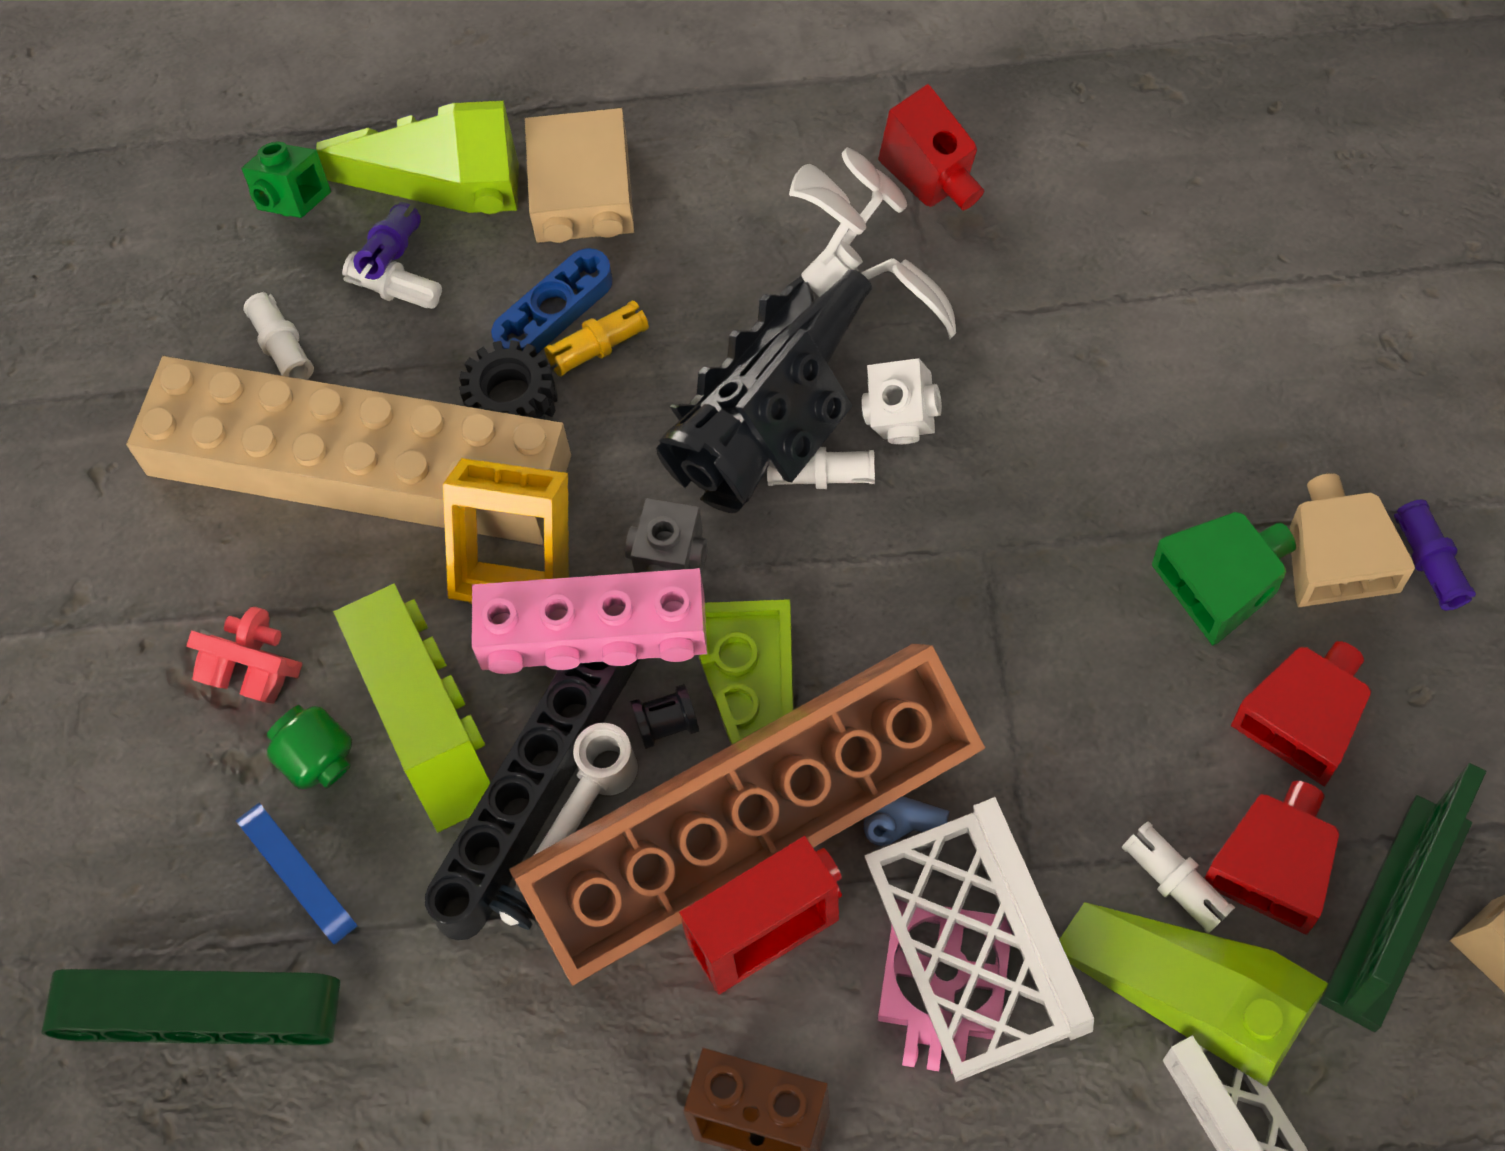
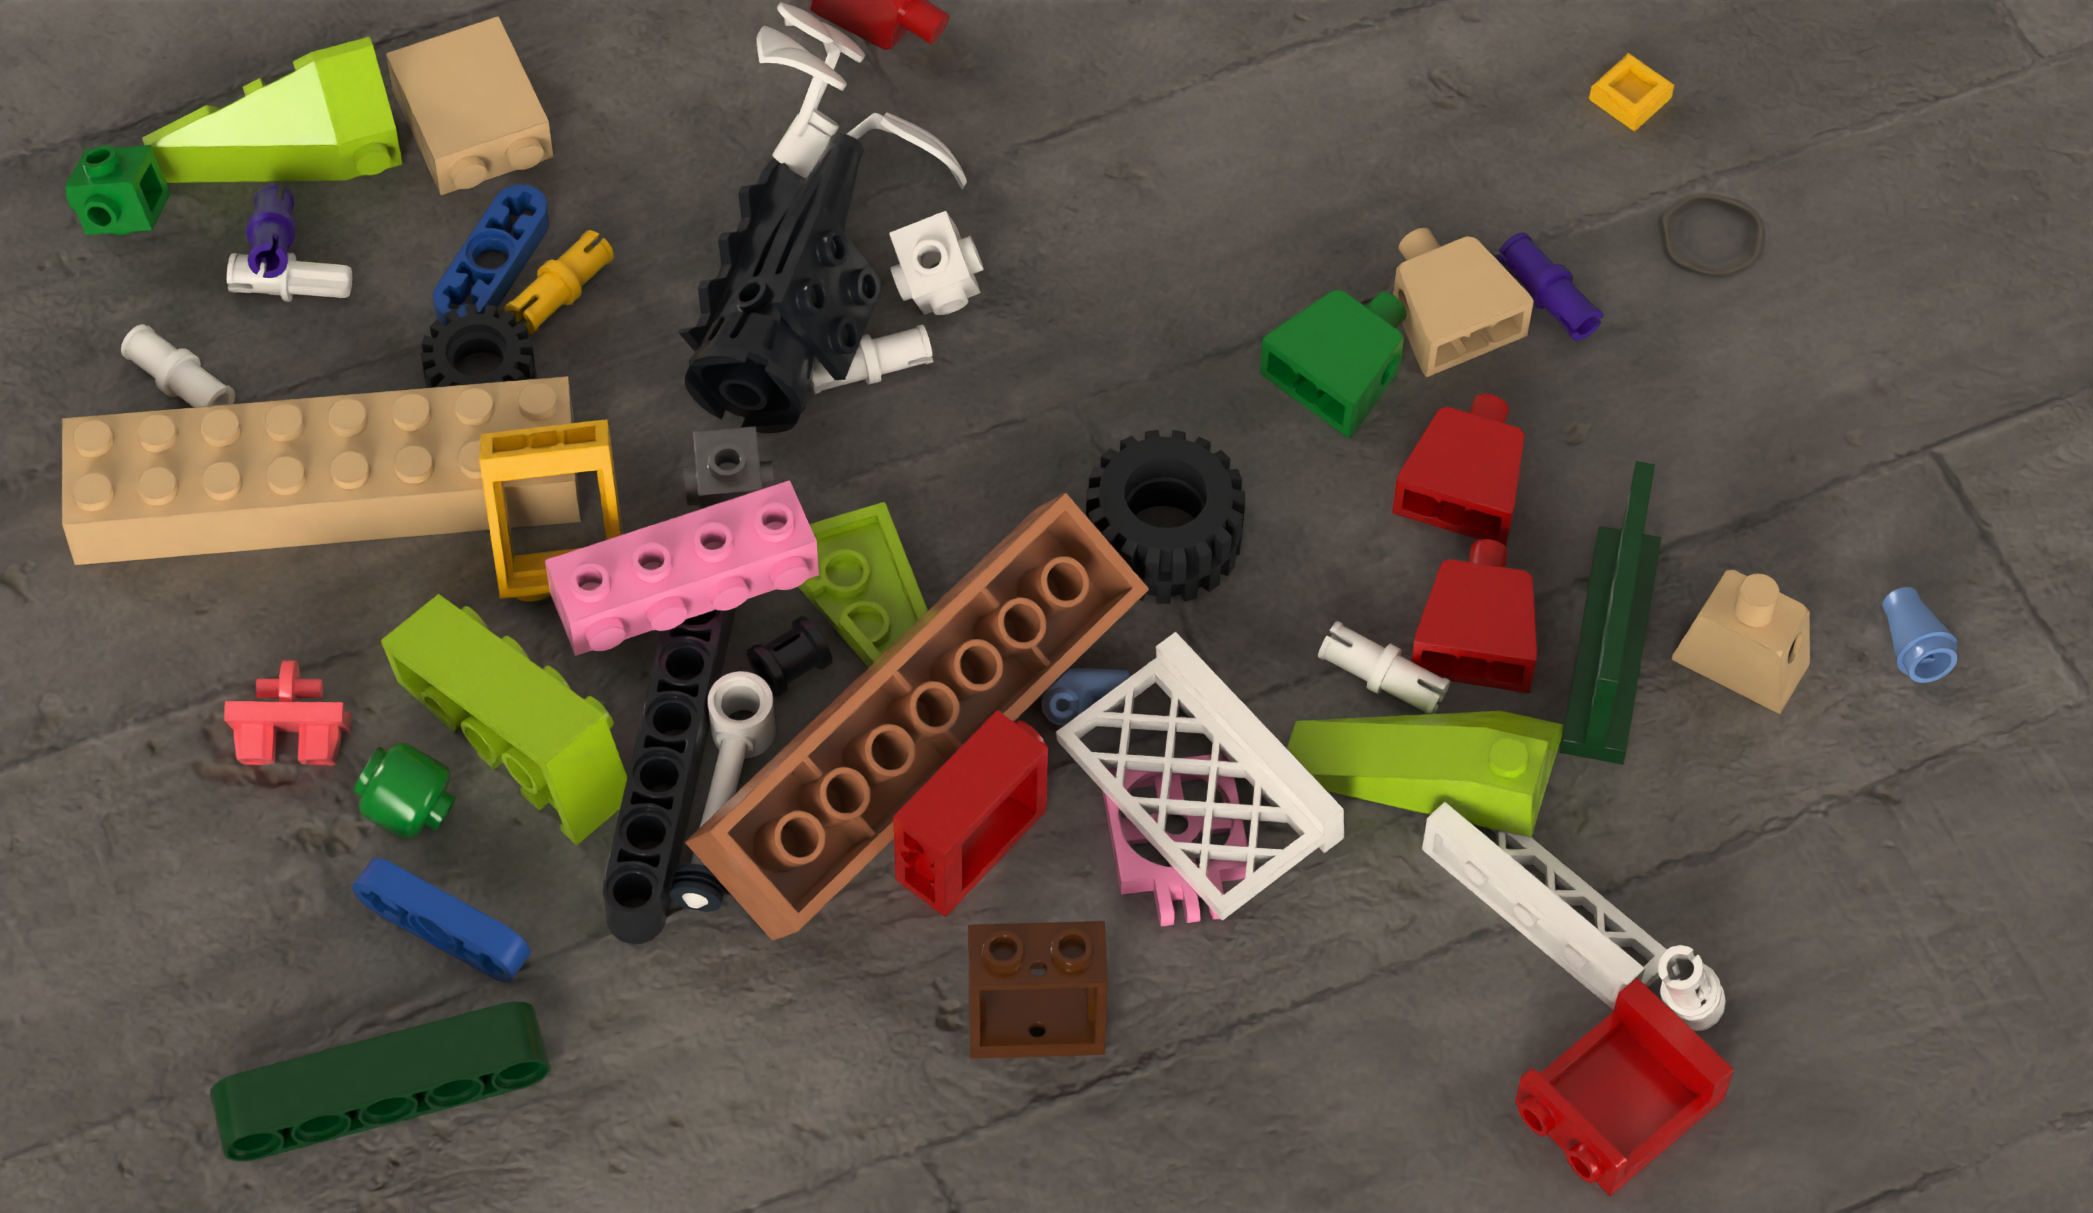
camera: 25 degrees left, 5 degrees down
none -> black tyre [1086,430,1245,604]

